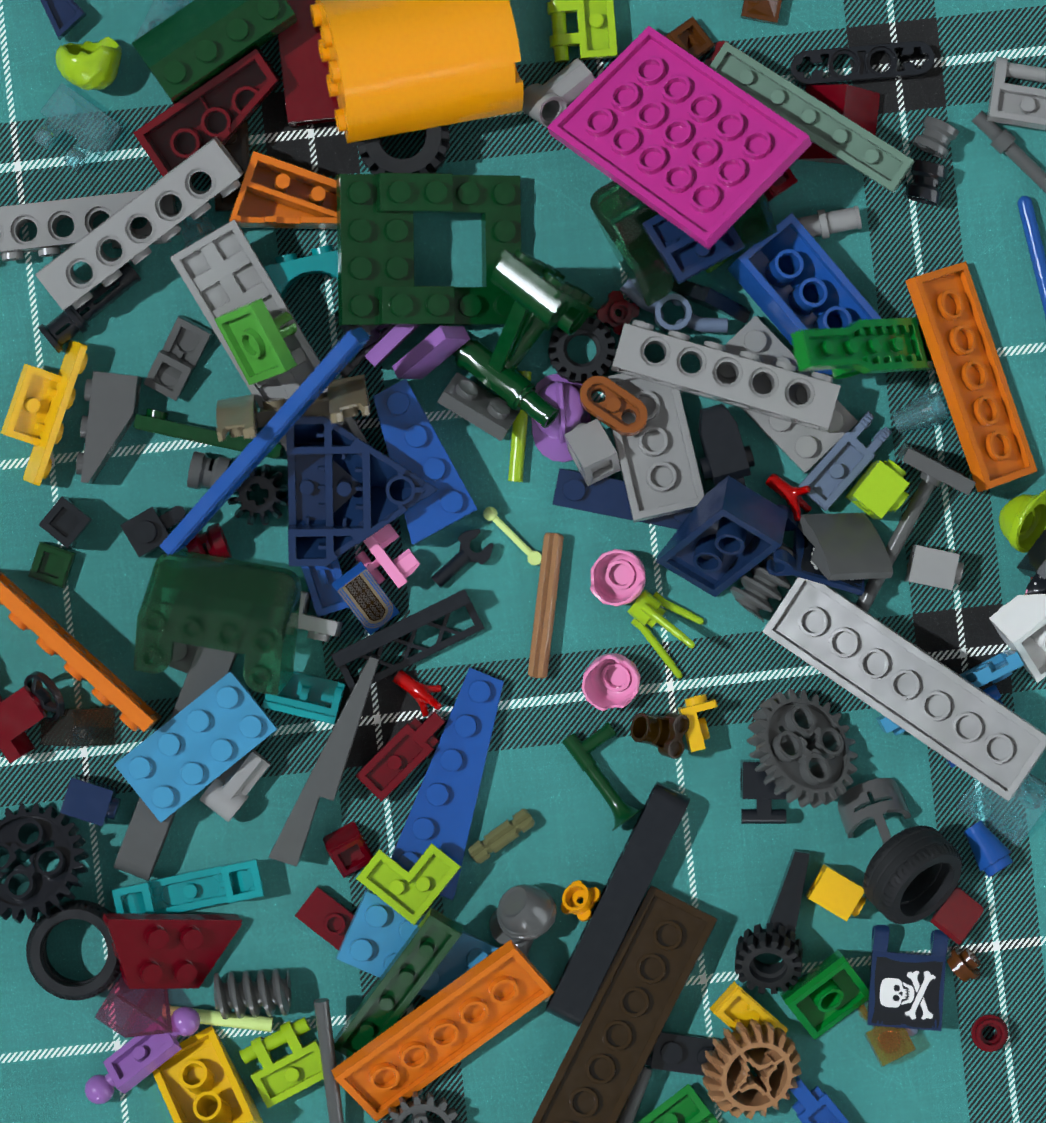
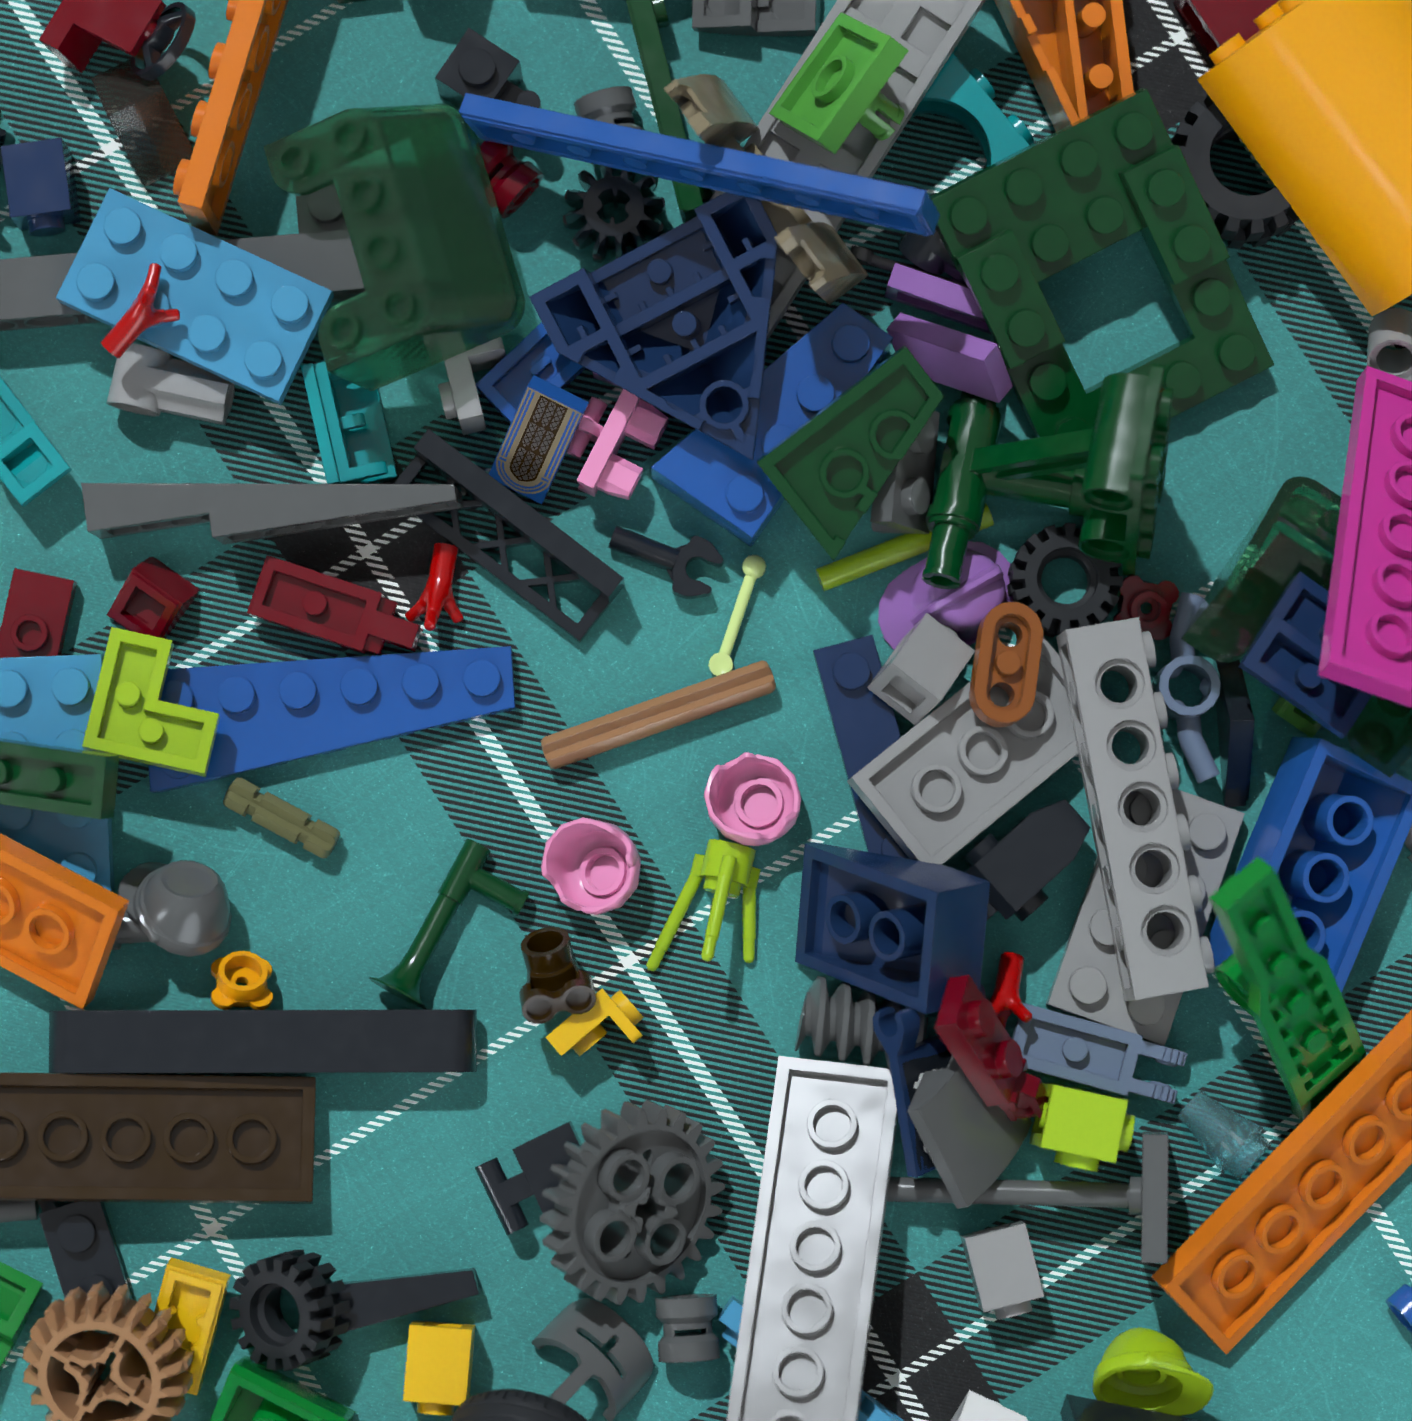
camera: 55 degrees right, 5 degrees down
none -> red bar [100,263,180,358]
none -> dark grey wheel [655,1294,720,1363]
none -> dark green wing [756,346,944,561]
none -> dark red hinge [934,975,1049,1121]

